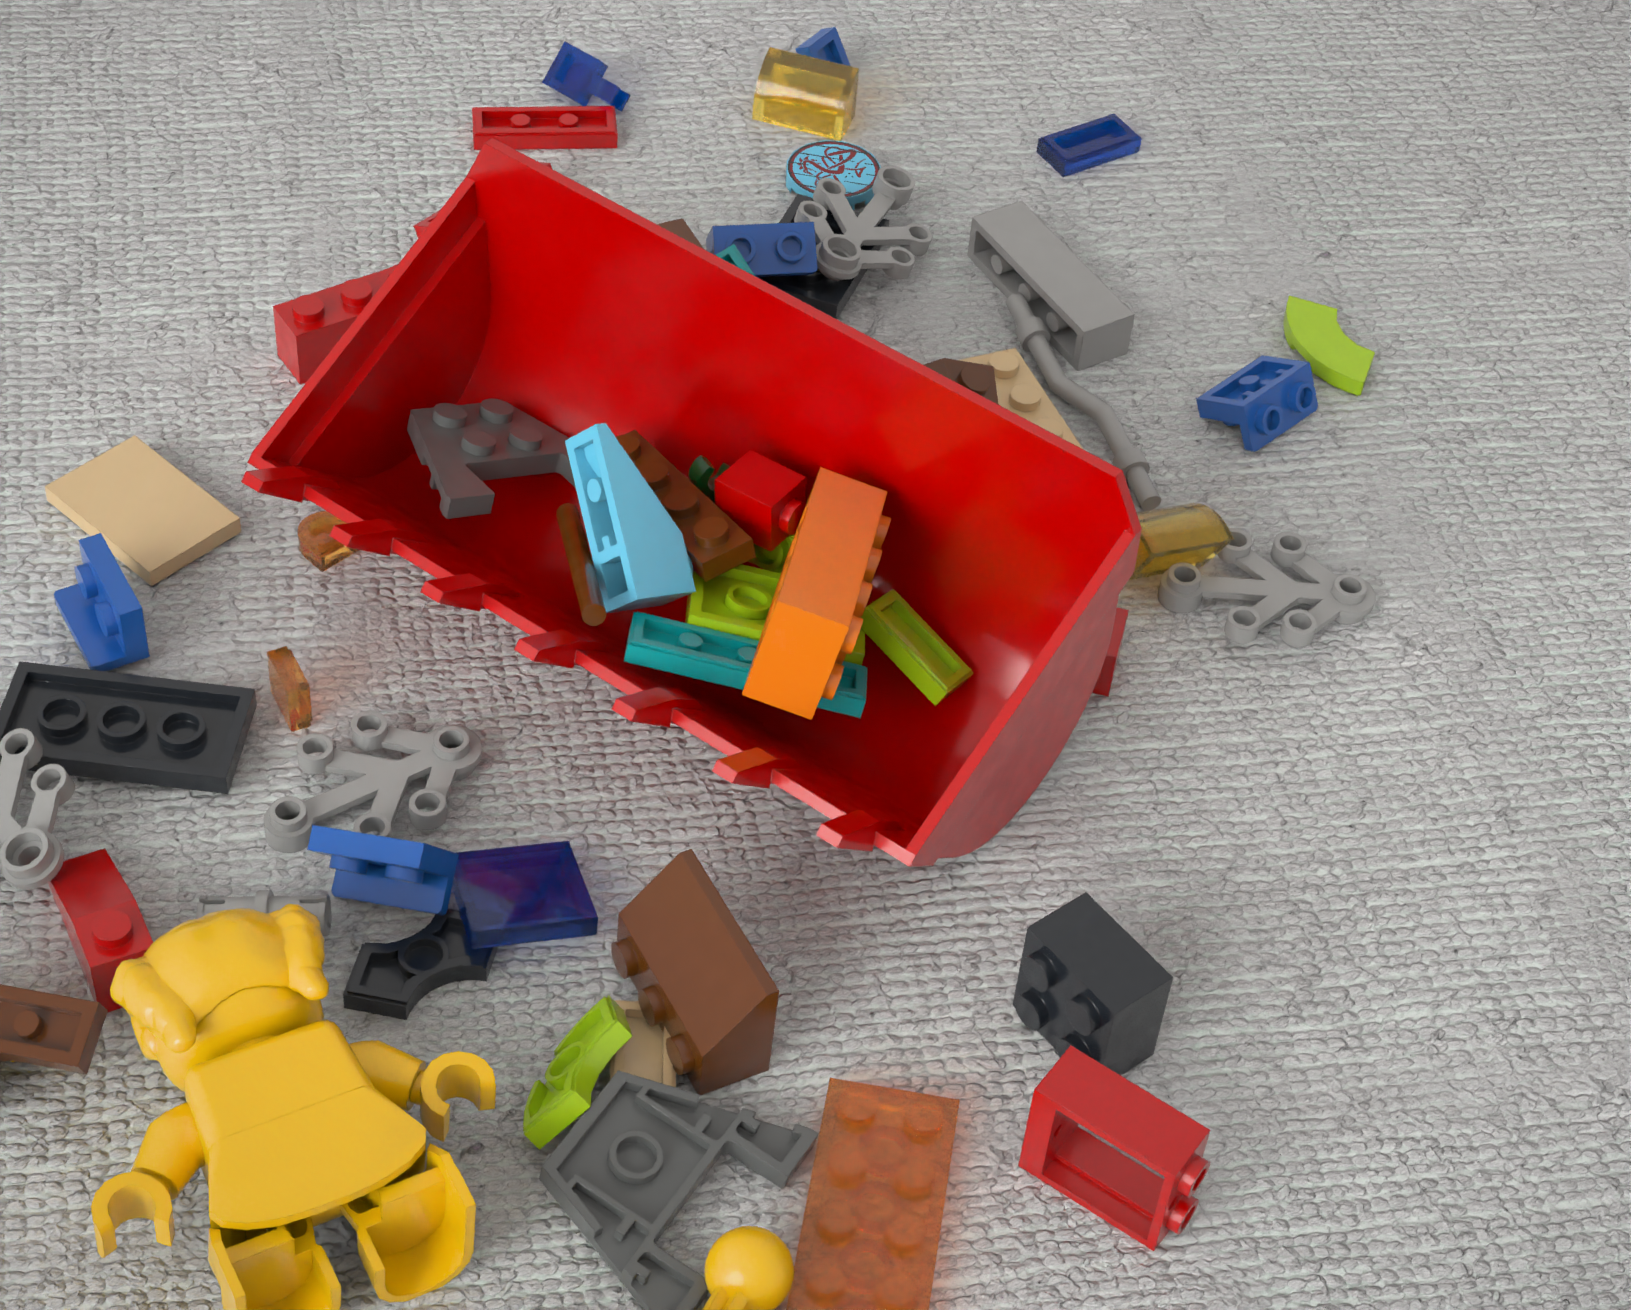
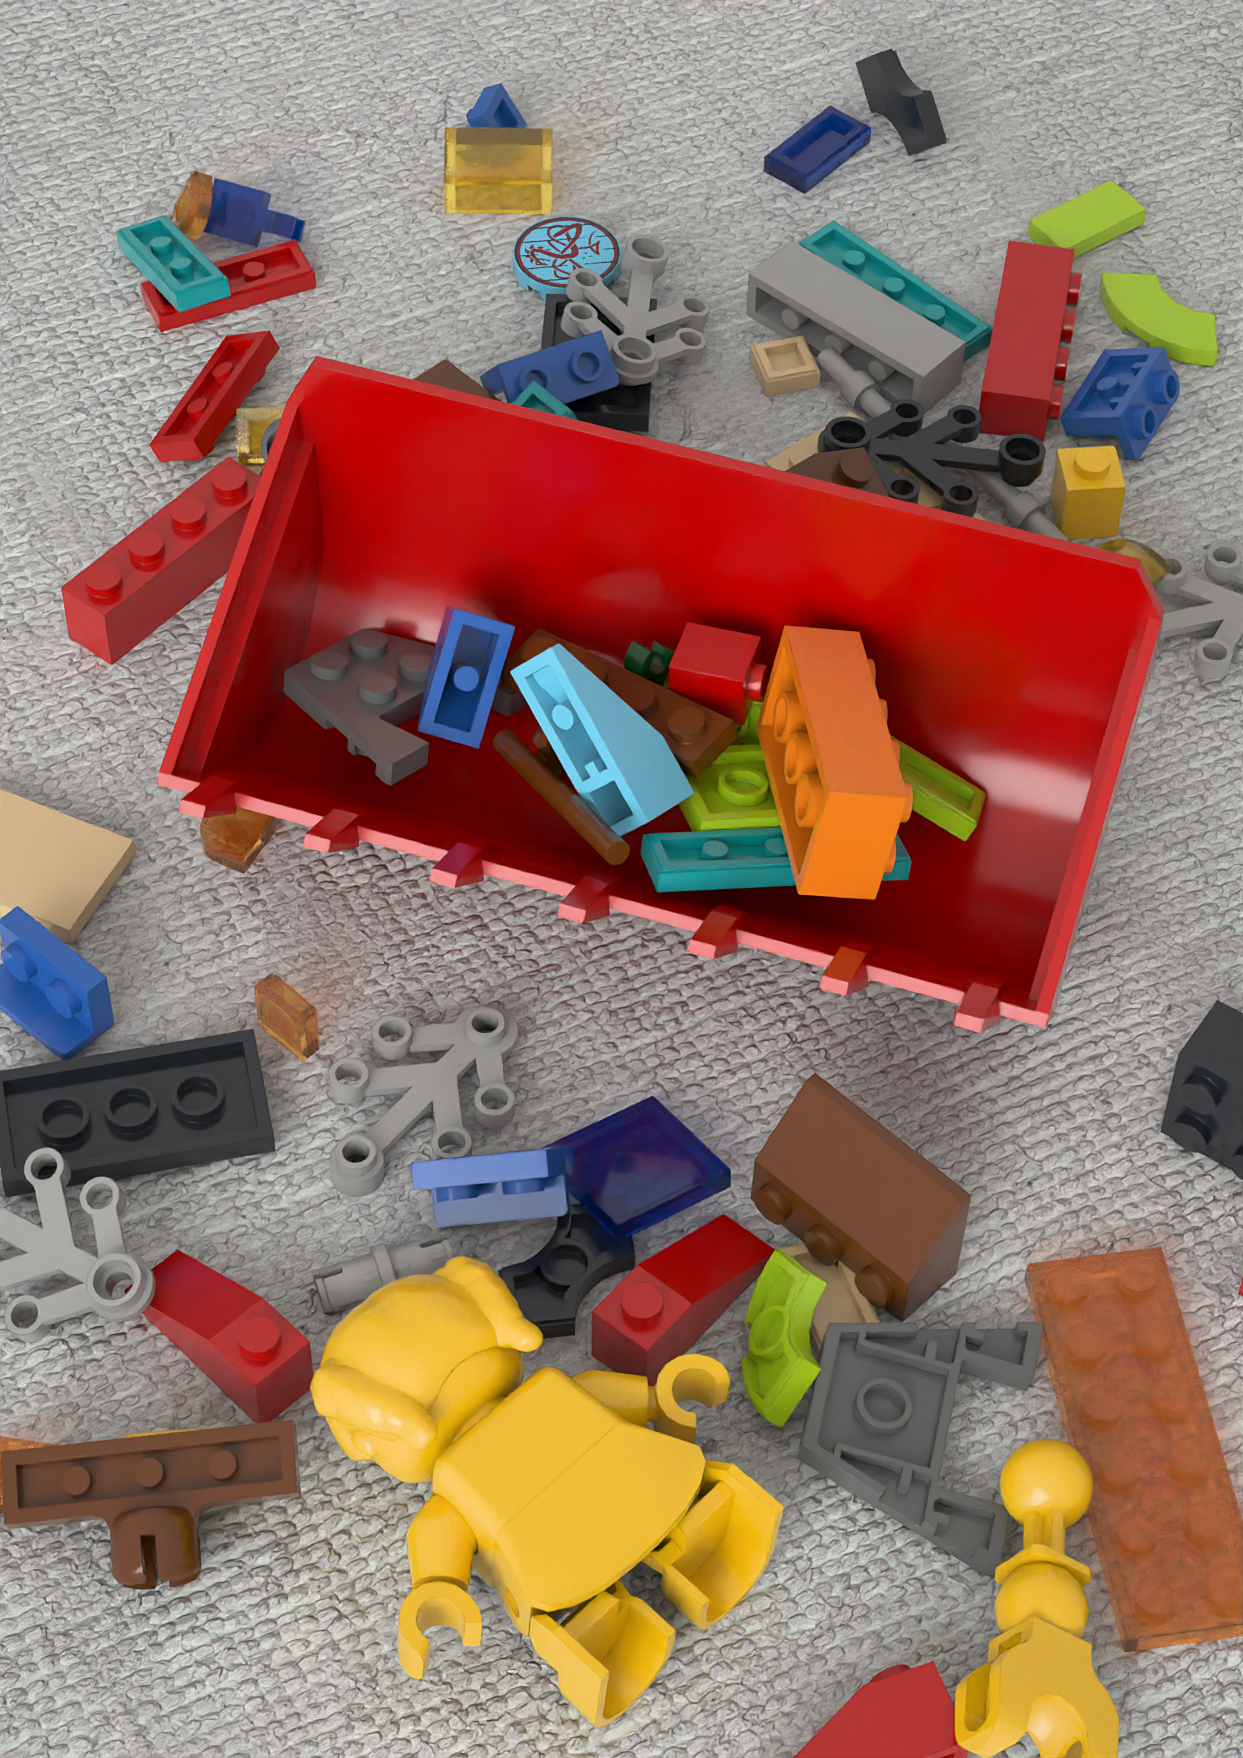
camera: 15 degrees left, 5 degrees up
none -> teal tile [116,215,231,312]
none -> clear orange tile [173,171,212,240]
none -> blue slope [417,605,515,749]
none -> red slope [591,1213,775,1386]
none -> tan tile [749,335,820,397]
none -> teal tile [798,220,993,363]
none -> black plant [817,399,1046,517]
none -> black tile [855,49,947,156]
none -> red brick [979,241,1082,442]
none -> lime tile [1027,180,1146,259]
none -> yellow brick [1050,446,1126,539]

